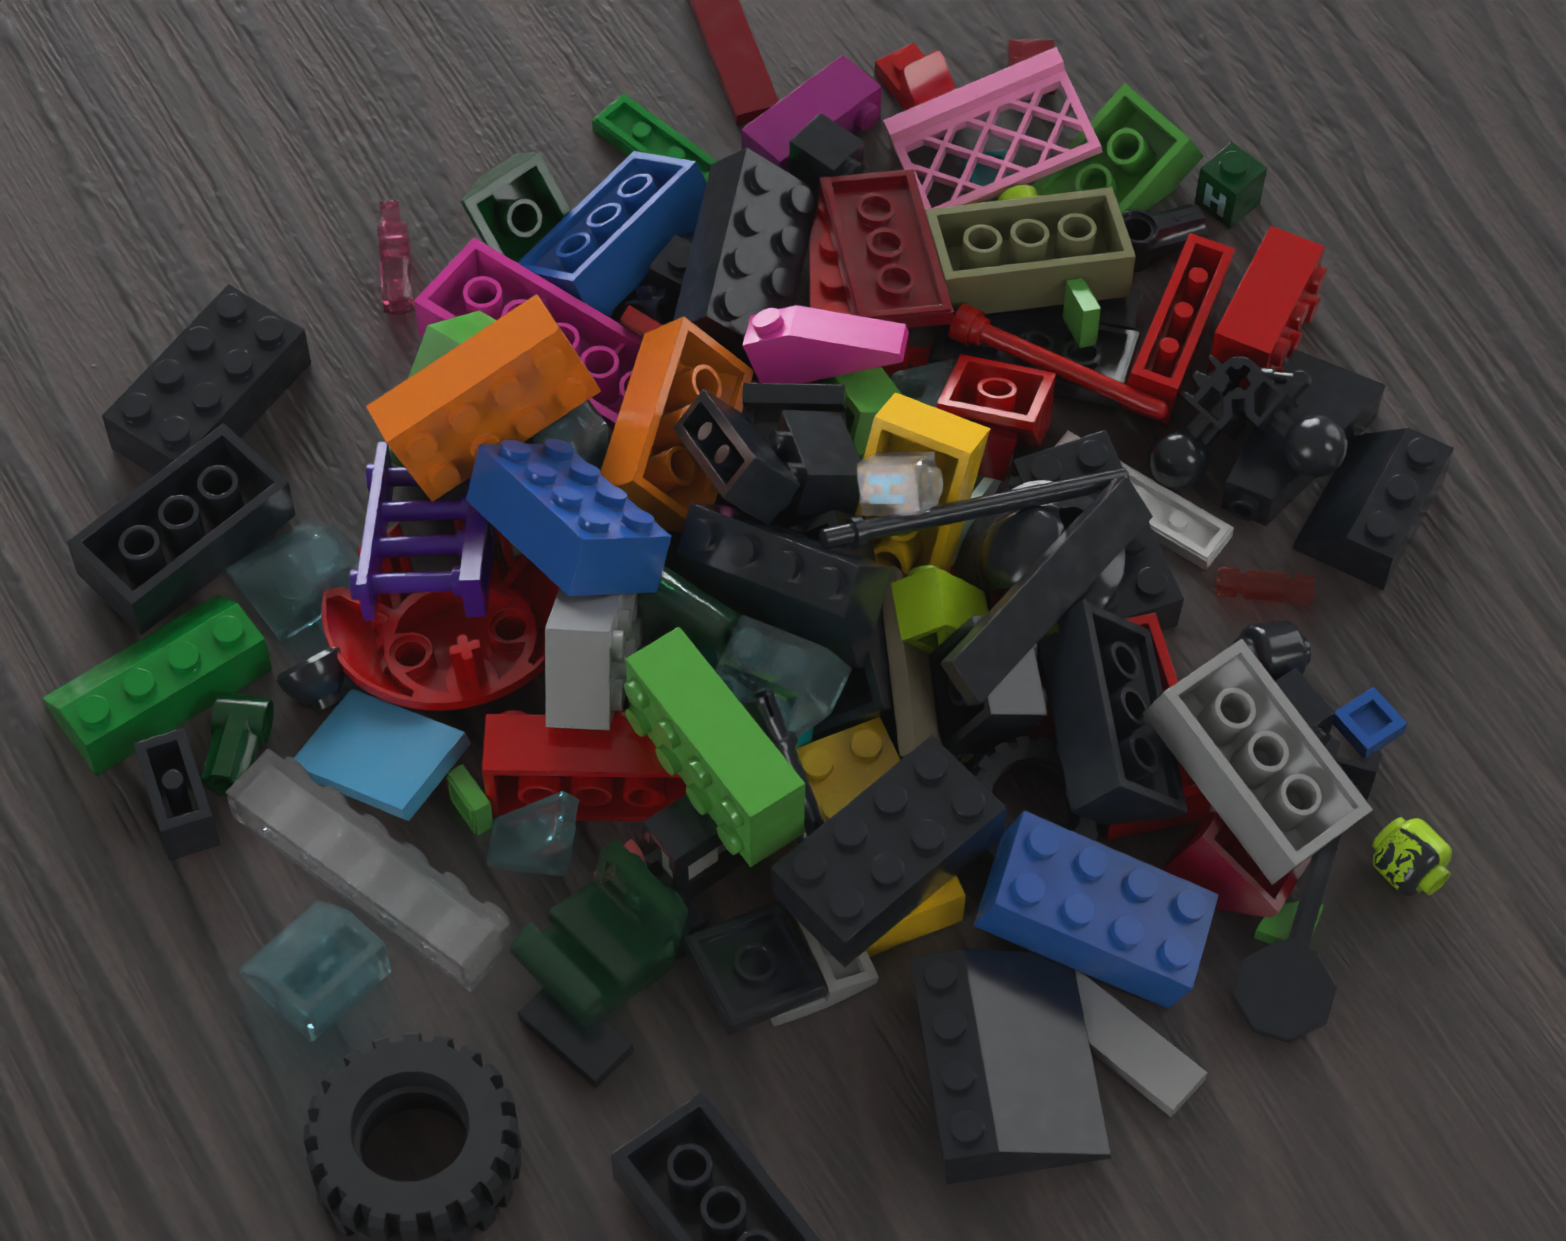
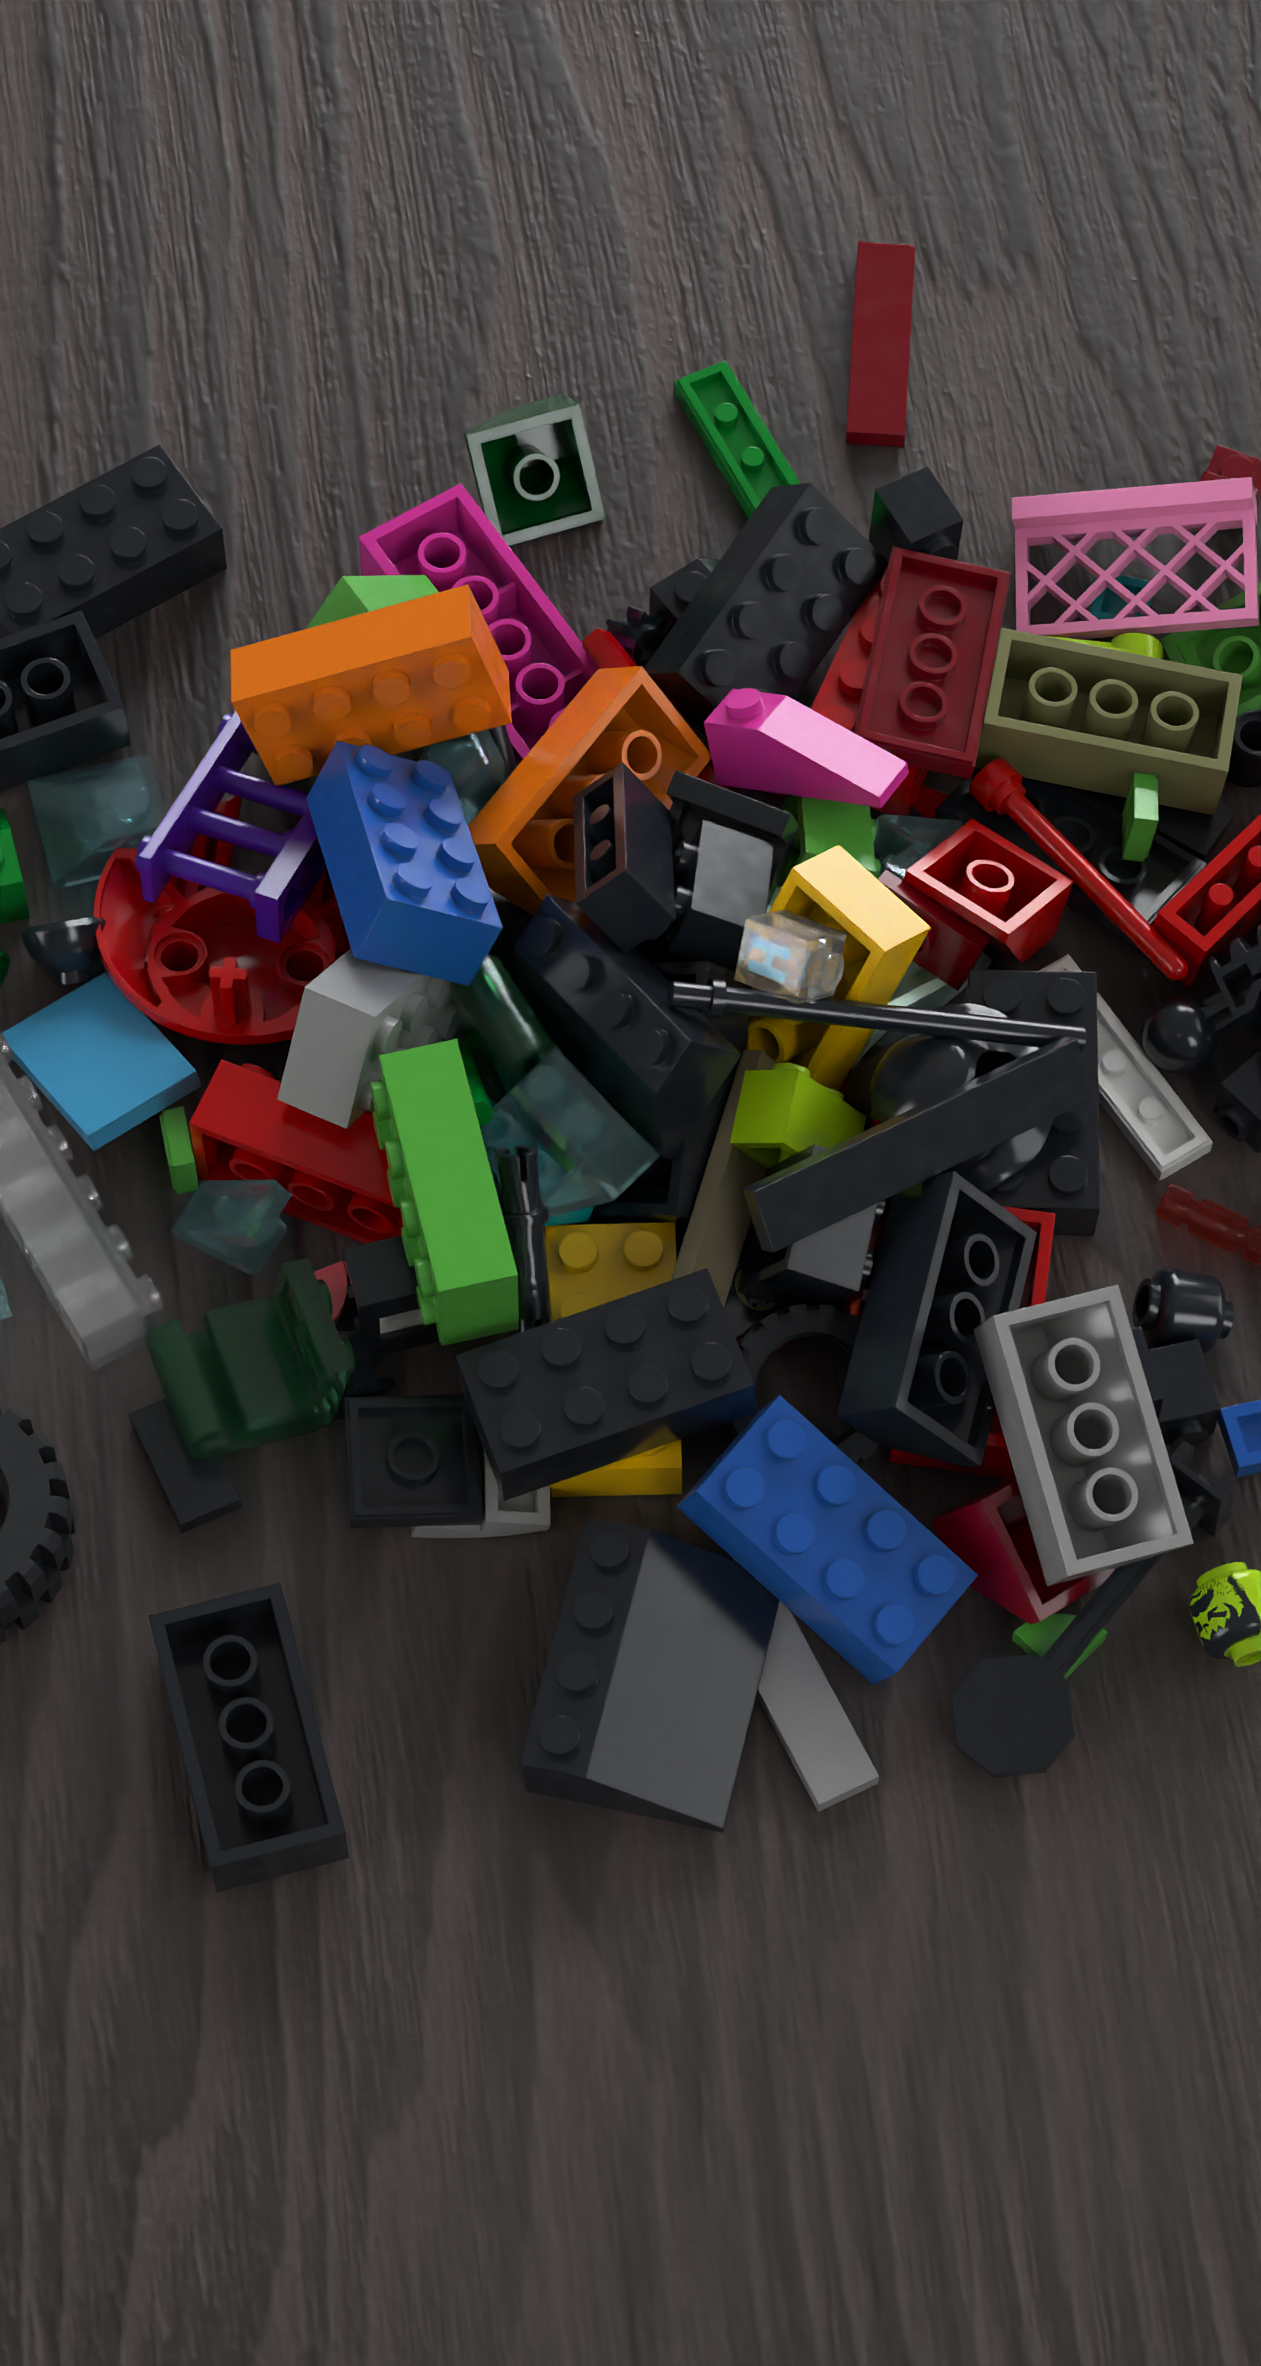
camera: 20 degrees right, 5 degrees up
clear pink bar [377,200,414,315] -> none
blue slope [517,151,707,318] -> none
magenta brick [741,55,882,173] -> none
red slope [875,42,956,111] -> none

